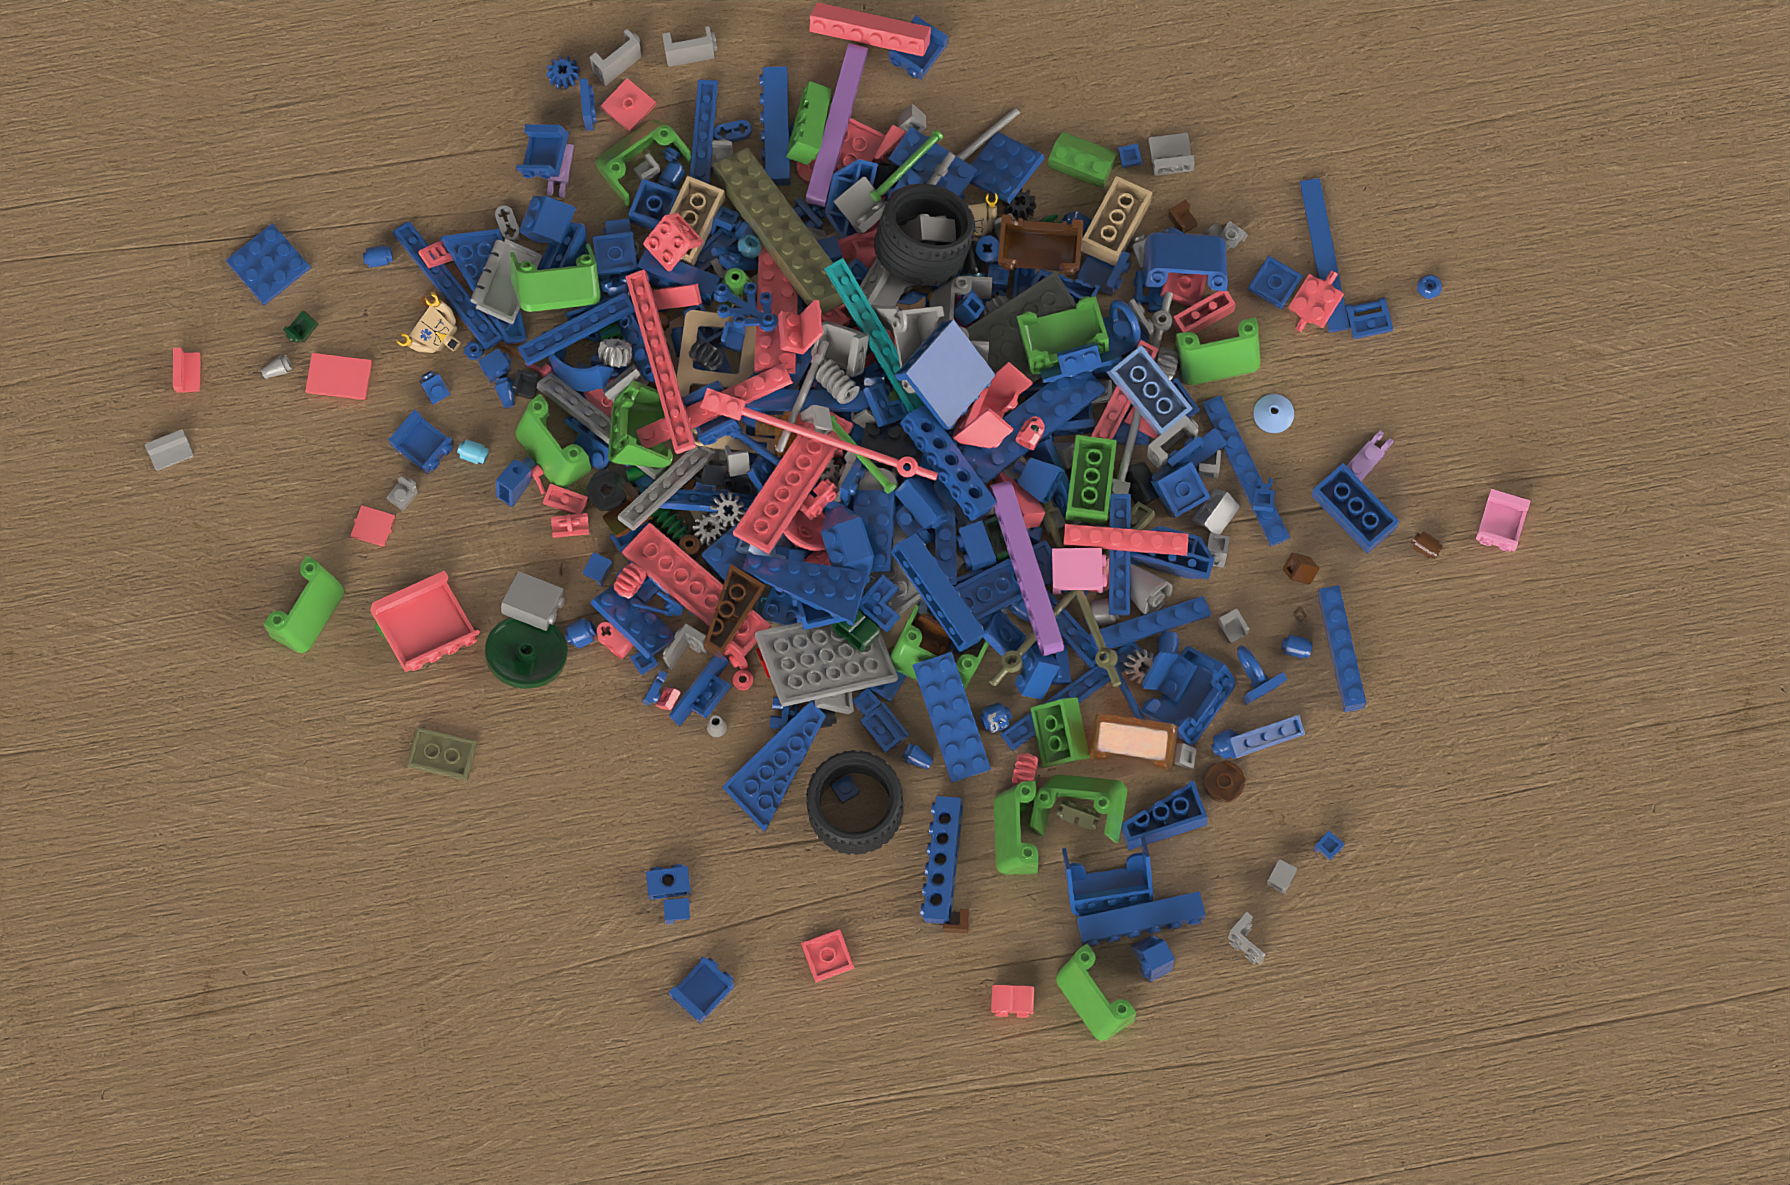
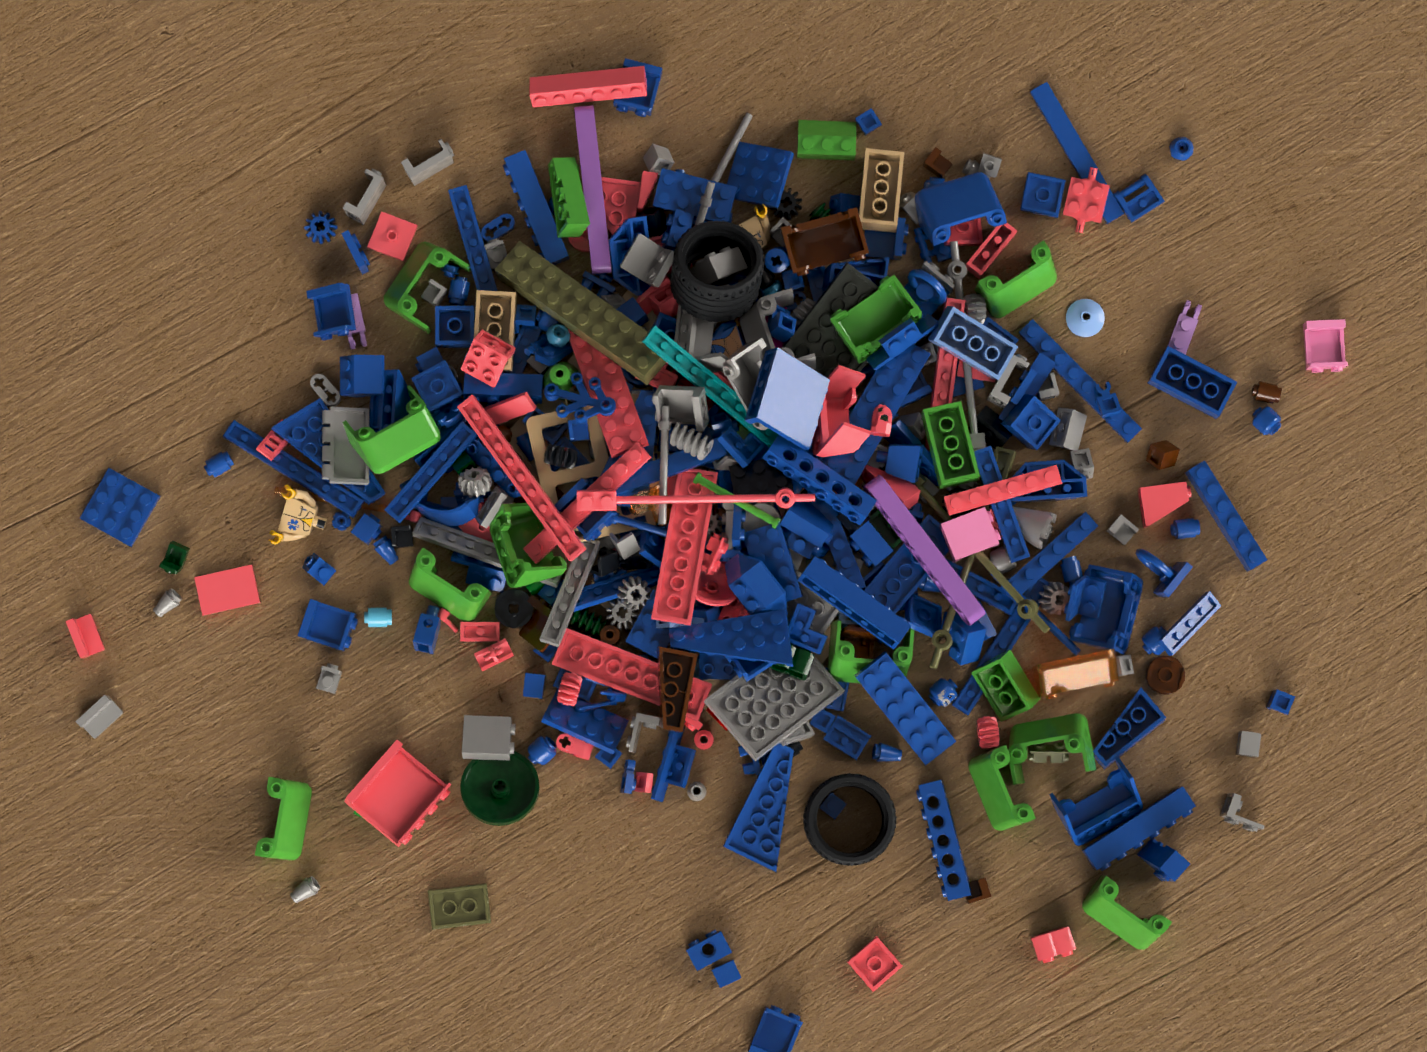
camera: 25 degrees left, 10 degrees up
coral piece [350,505,395,547] -> none
coral bracket [778,300,823,354] -> none
light grey panel [800,404,833,435] -> none
bright green bar [869,129,943,202] -> none
light grey bracket [1149,133,1195,176] -> none
none -> light grey cone [290,876,321,903]
none -> coral slope [1138,482,1191,528]
none -> blue head [1252,407,1282,435]

